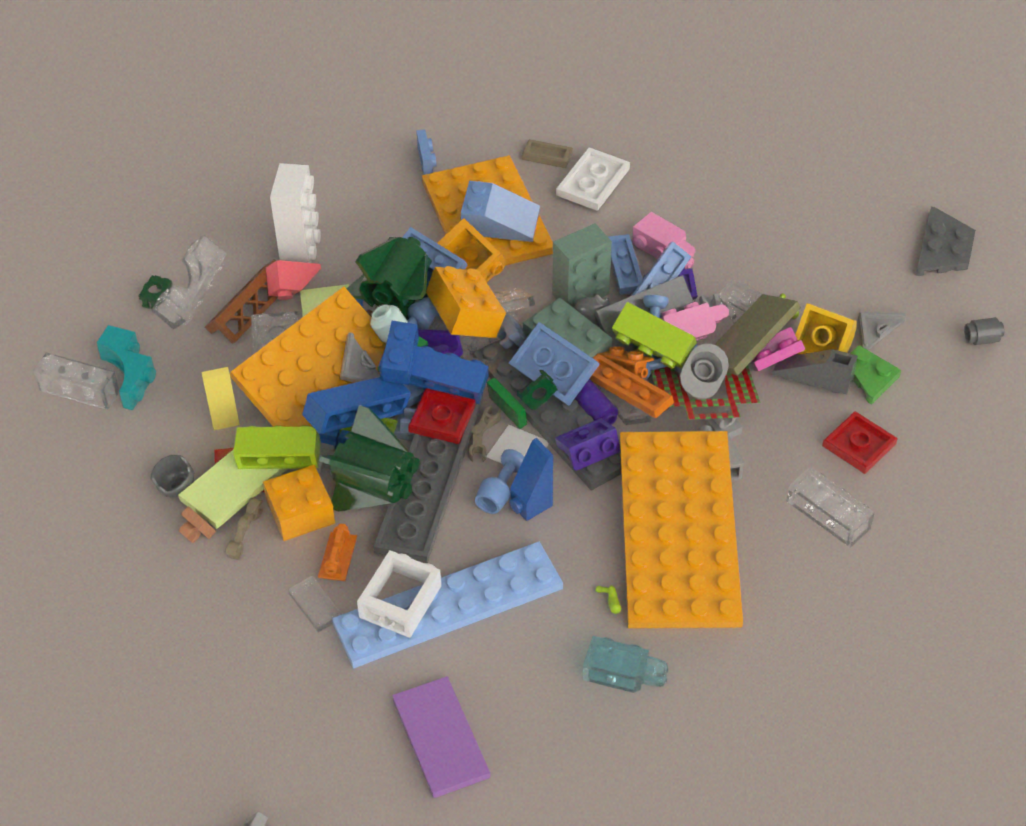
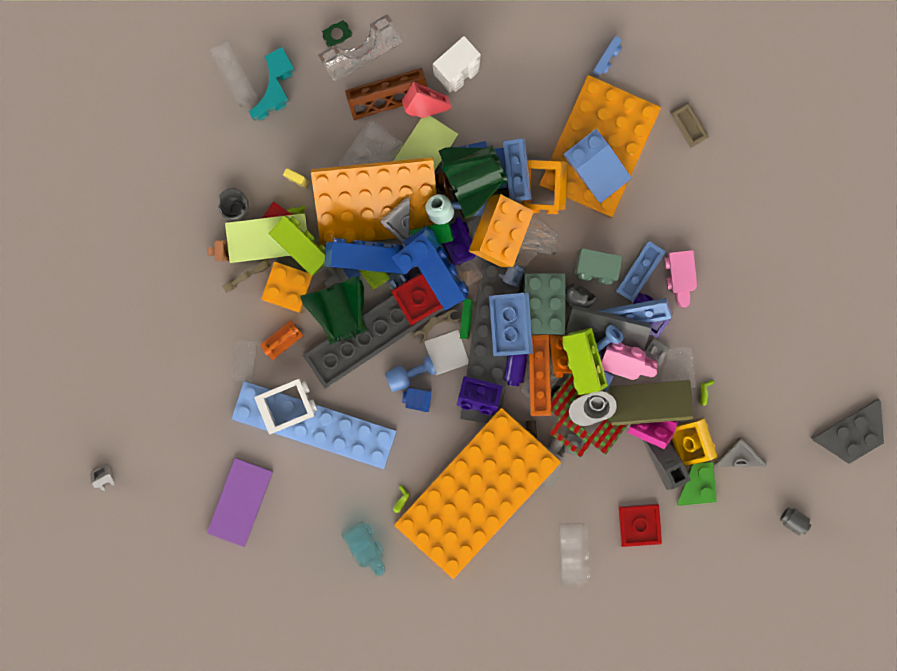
camera: 35 degrees right, 40 degrees up
dark green piece [516,370,558,410] -> none
white plate [556,148,630,211] -> none

